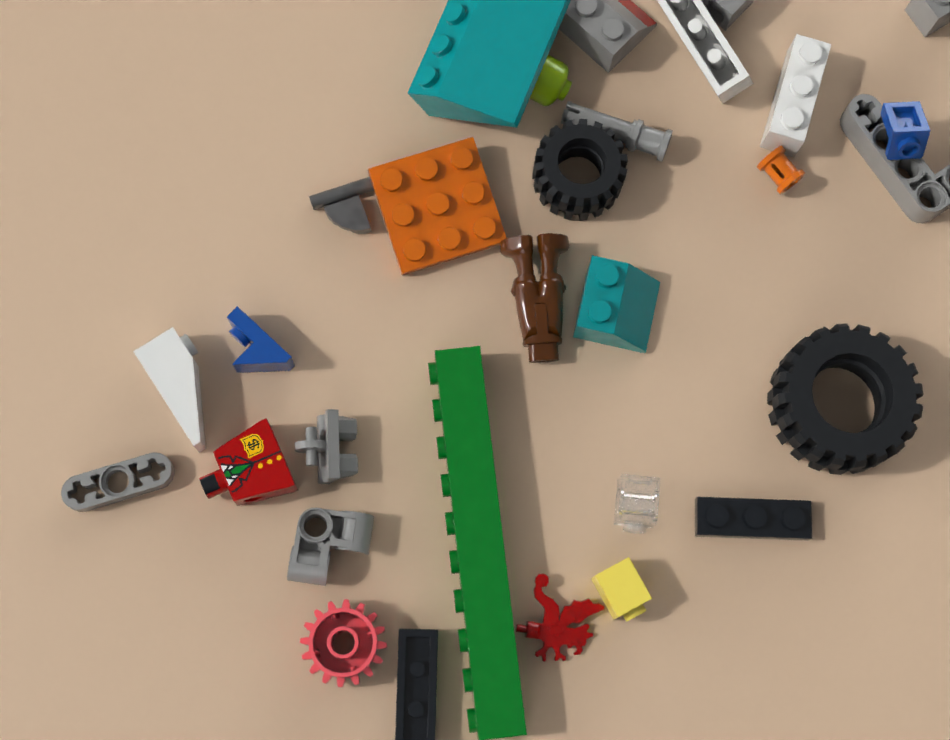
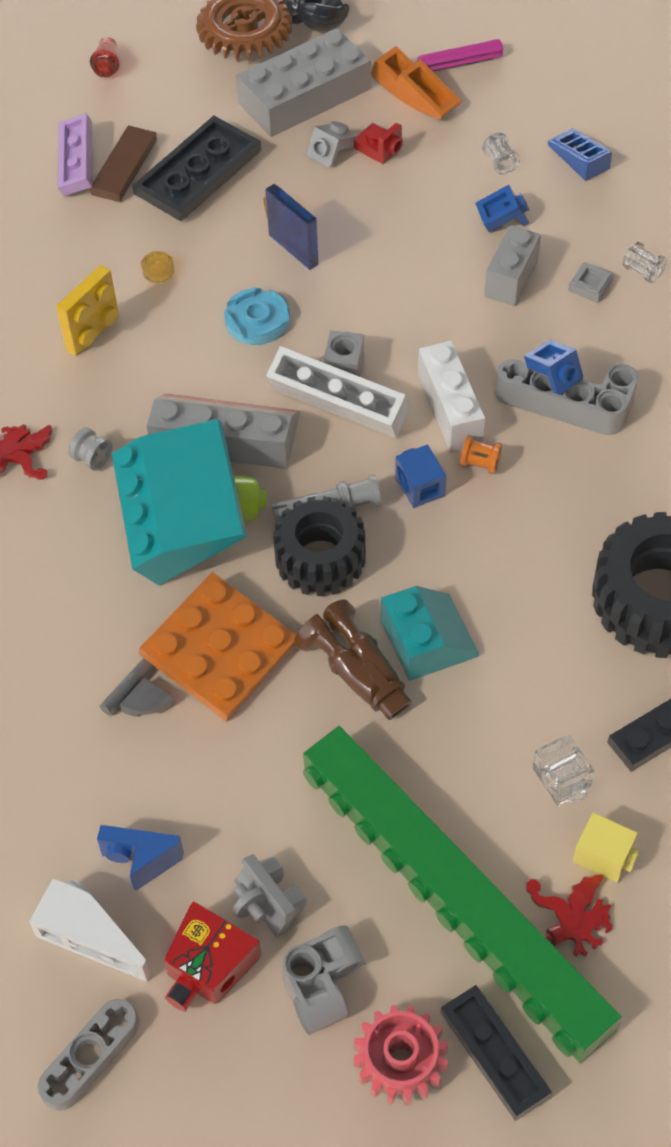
camera: 25 degrees left, 20 degrees down
none -> blue brick [395,444,446,508]

